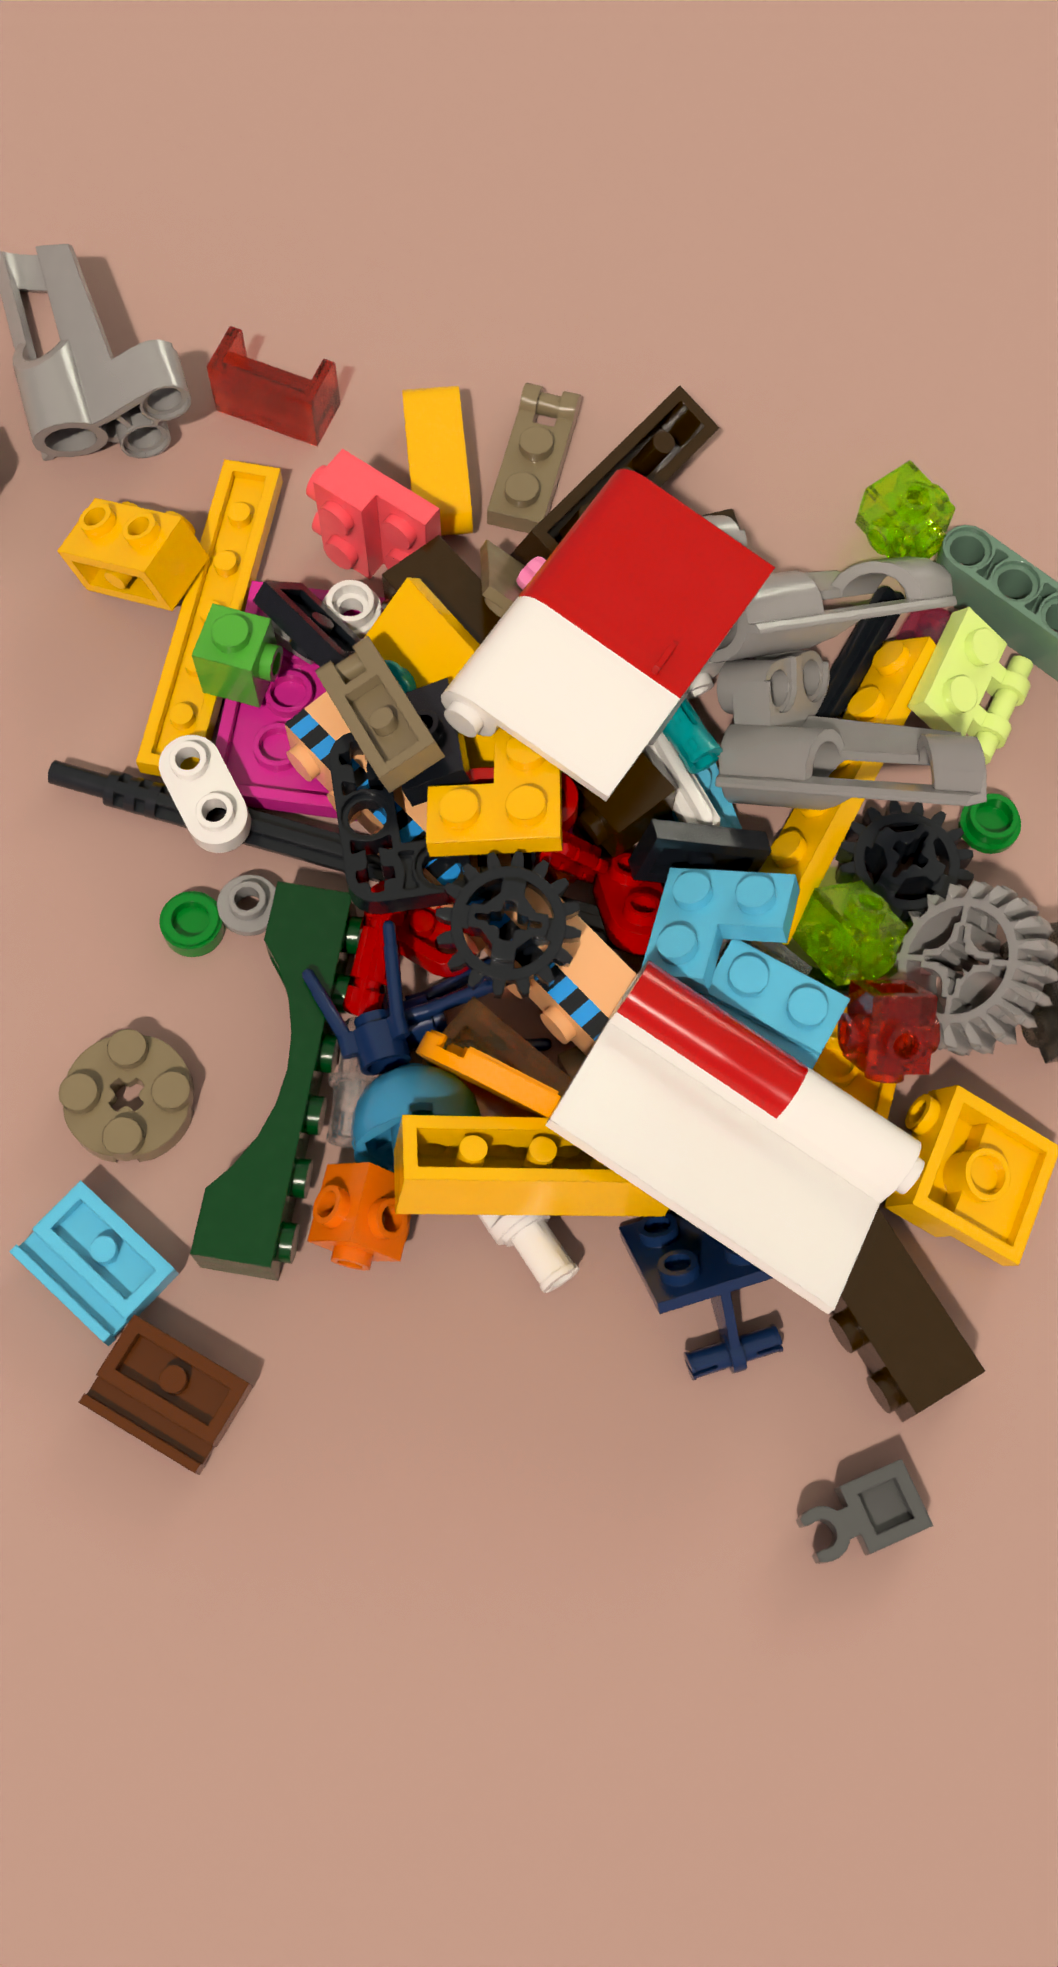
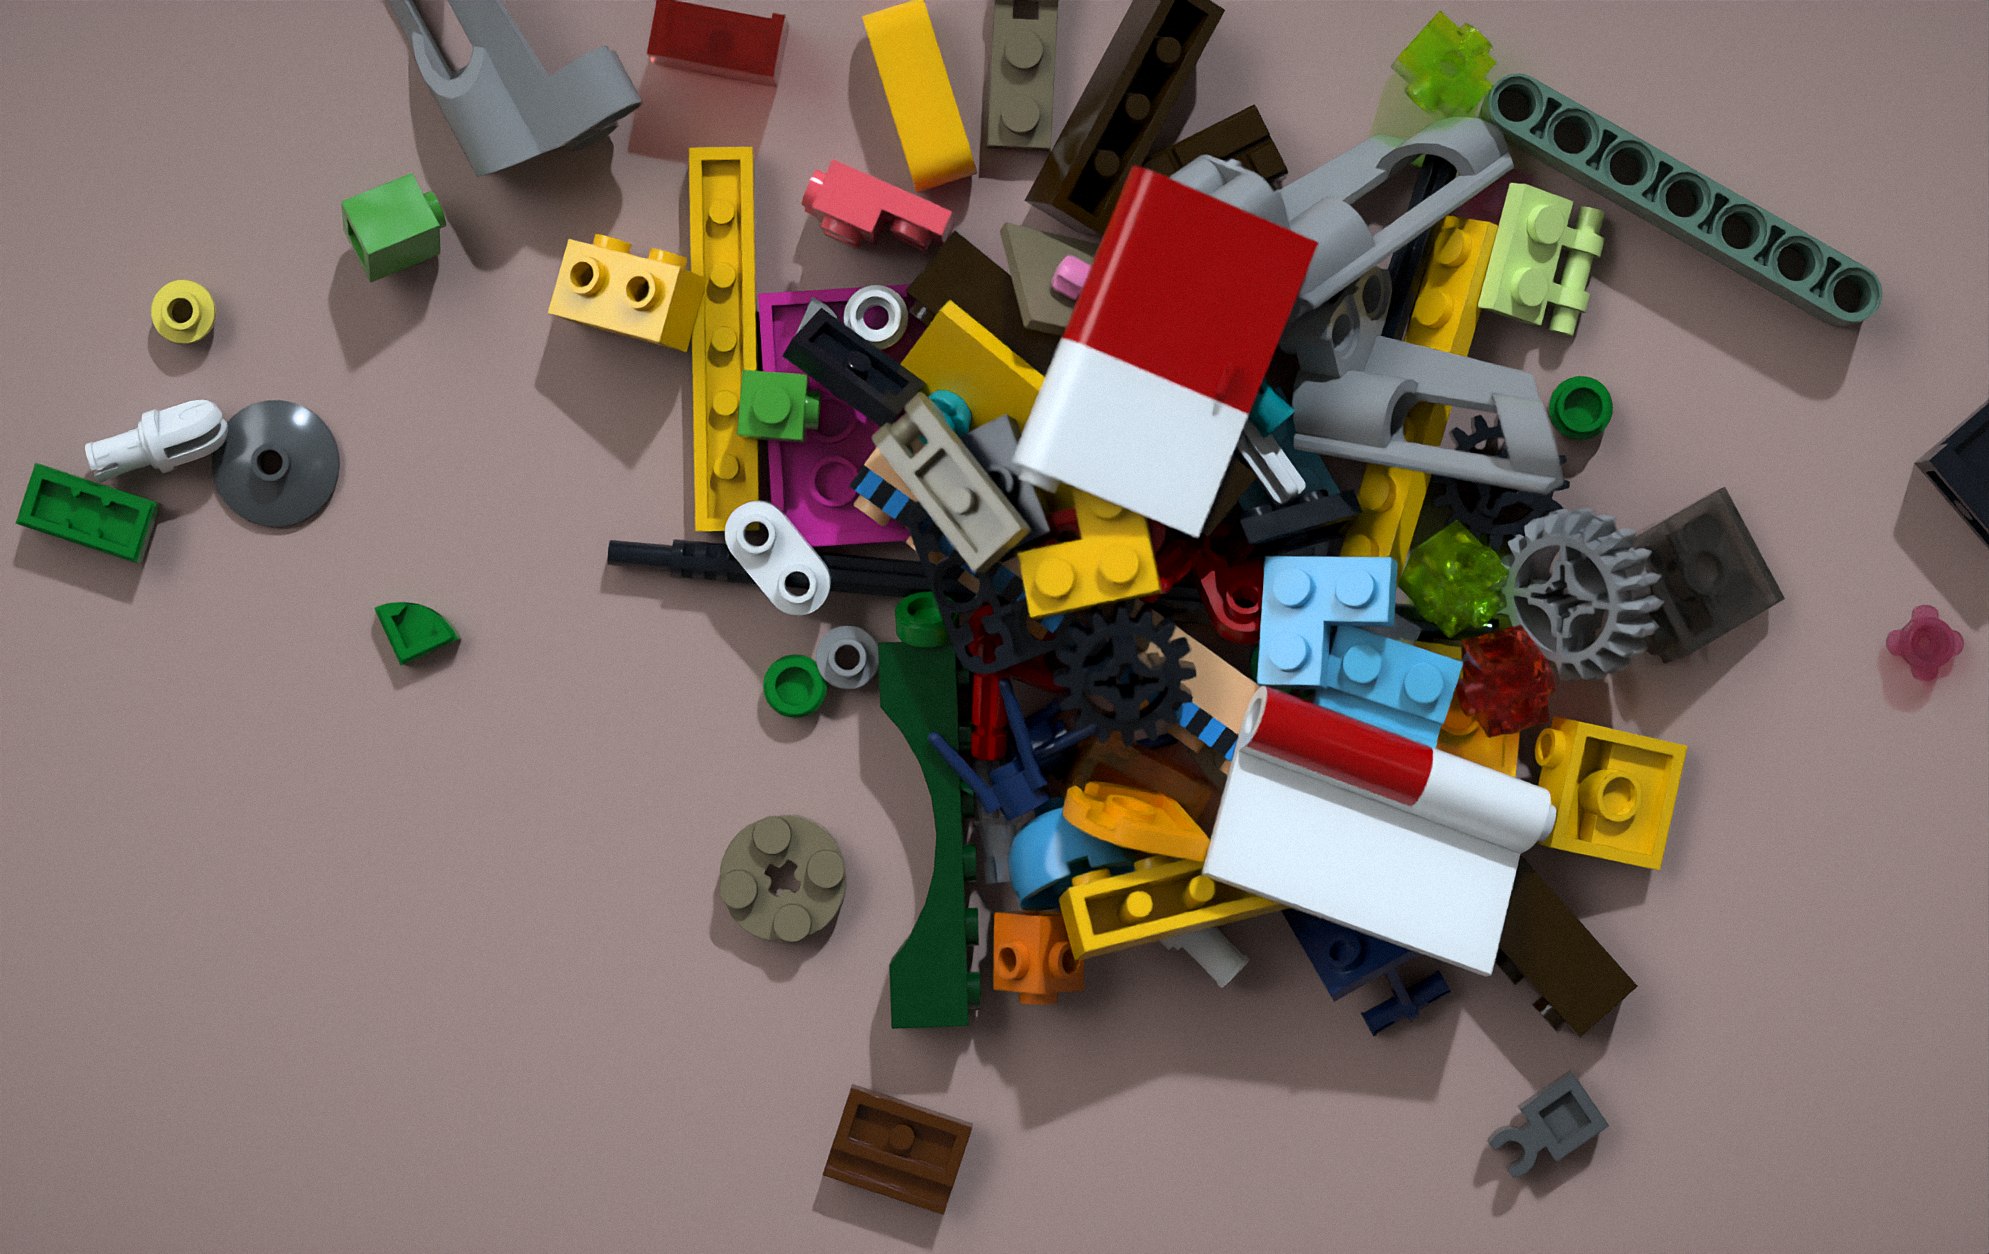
camera: 15 degrees left, 20 degrees up
medium azure plate [9,1180,179,1346] -> none
none -> green tile [895,592,960,647]

